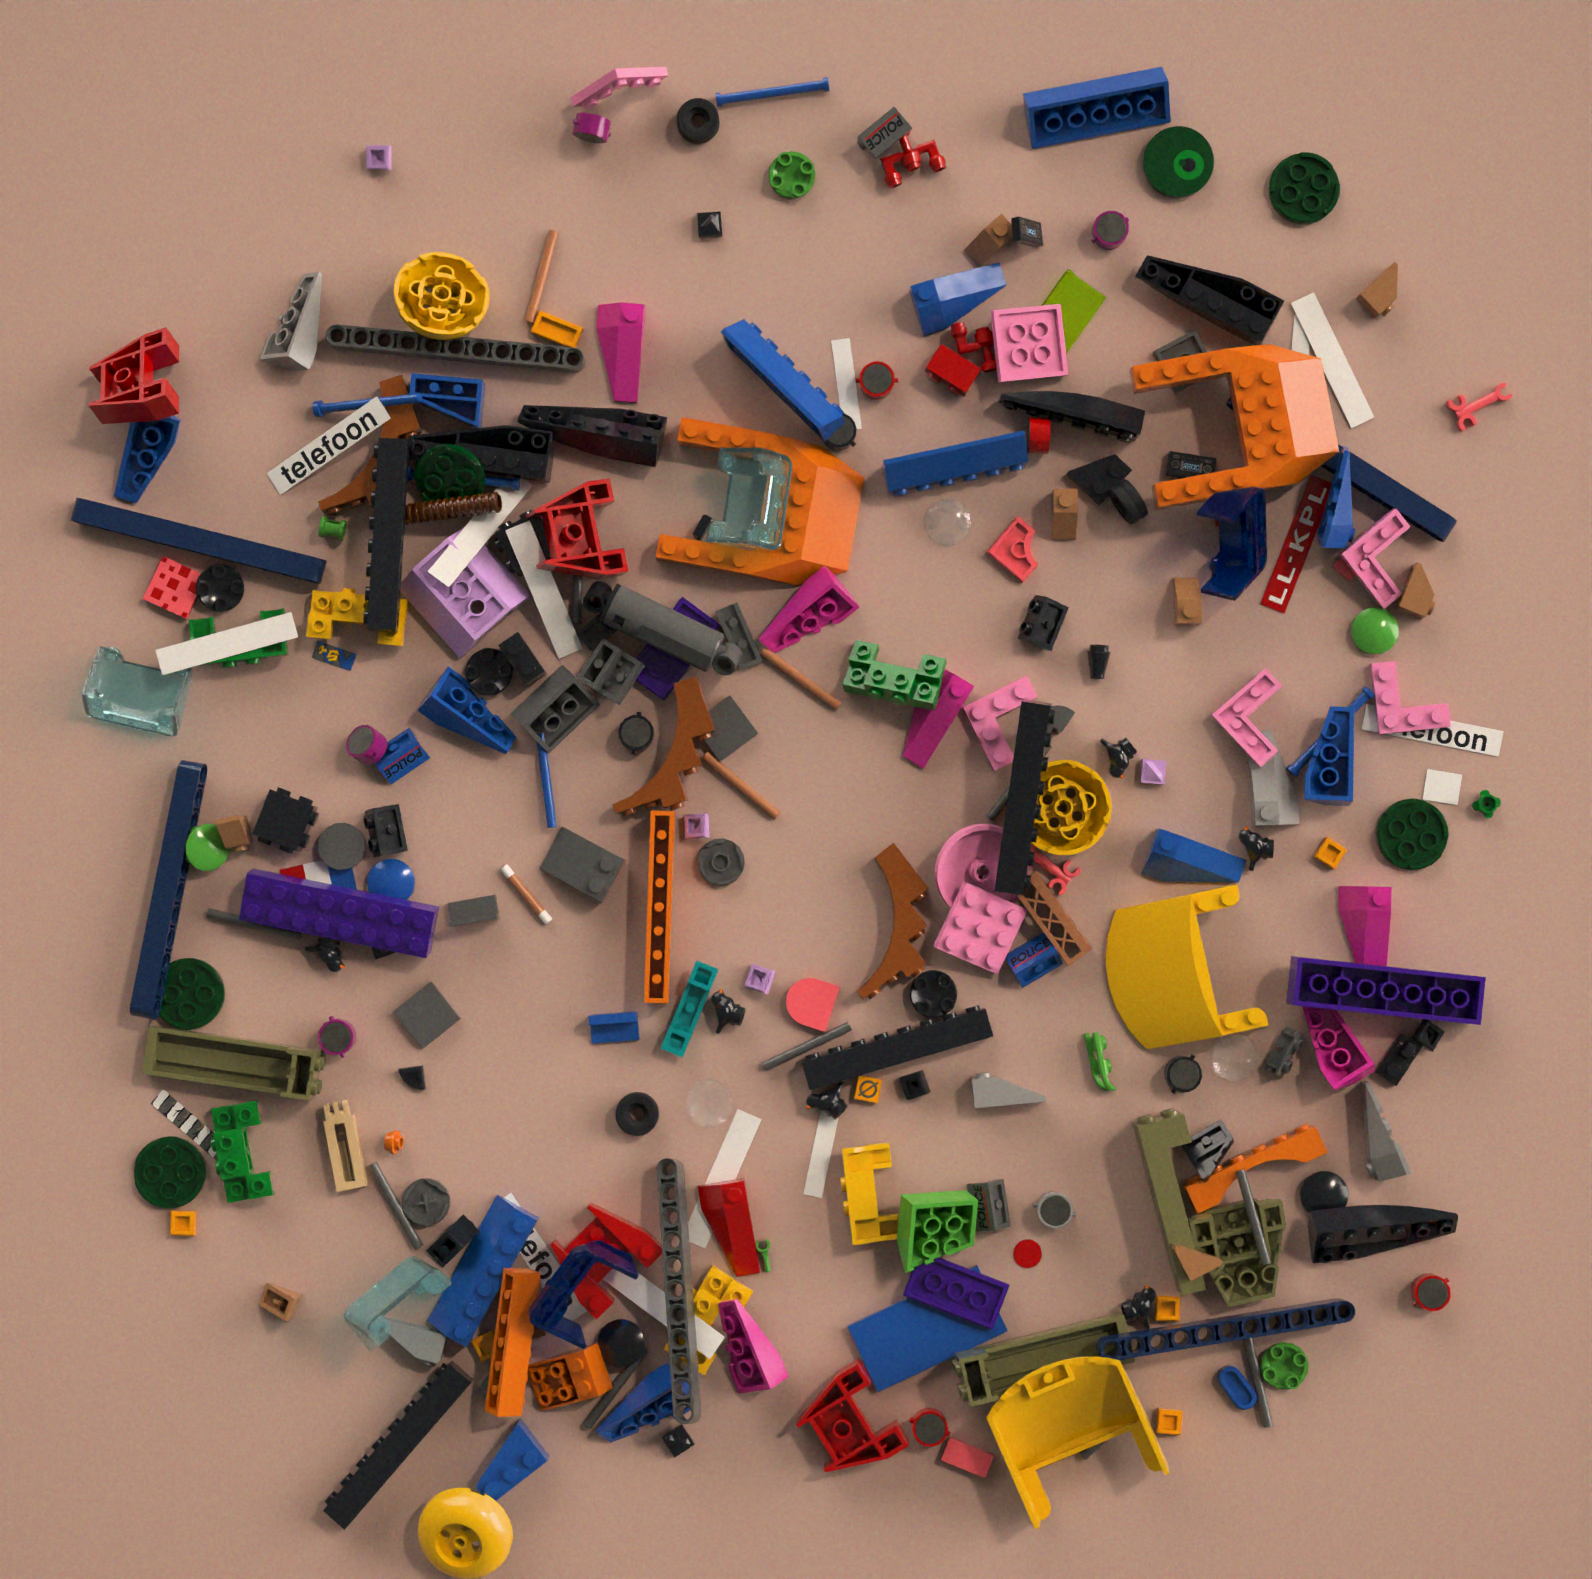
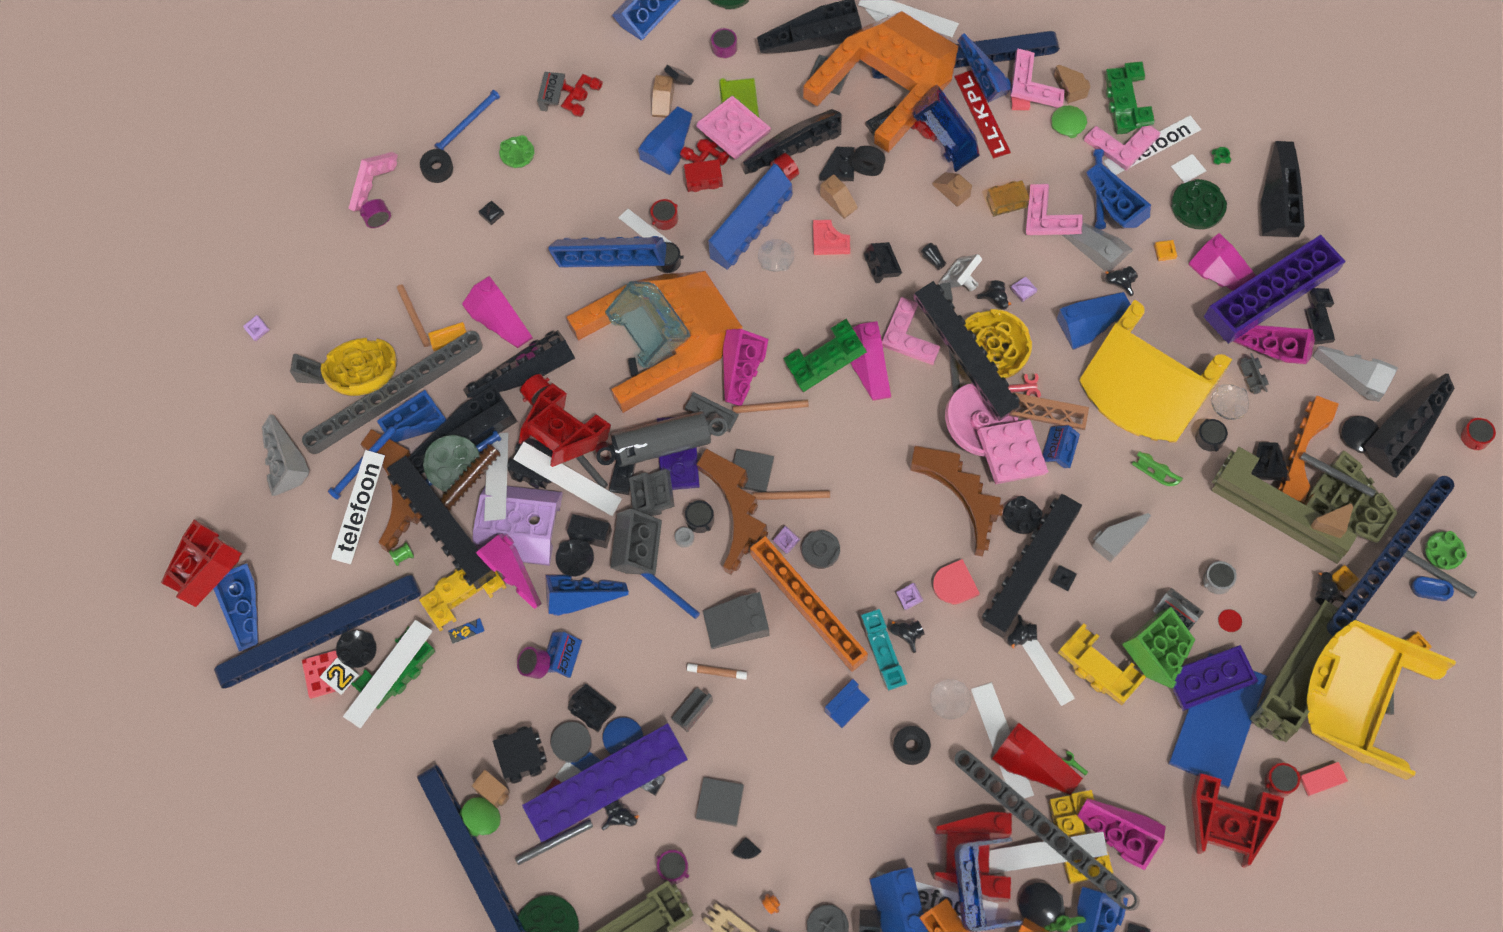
camera: 35 degrees left, 20 degrees down
clear light blue windscreen [81,646,193,737] -> none
dark grey bar [762,1022,852,1071] -> none
light orange tile [854,1075,882,1103] -> none
none -> dark grey slope [290,354,325,384]
none -> sticker [320,658,359,695]
none -> dark pink wedge [476,533,542,609]
none -> red piece [520,374,550,405]
none -> light grey tile [675,527,694,548]
none -> white tile [938,254,982,291]
none -> clear yellow brick [986,180,1030,217]
none -> bright green piece [1045,915,1086,932]
none -> green bracket [1105,61,1155,135]
none -> black wedge [1260,141,1305,237]

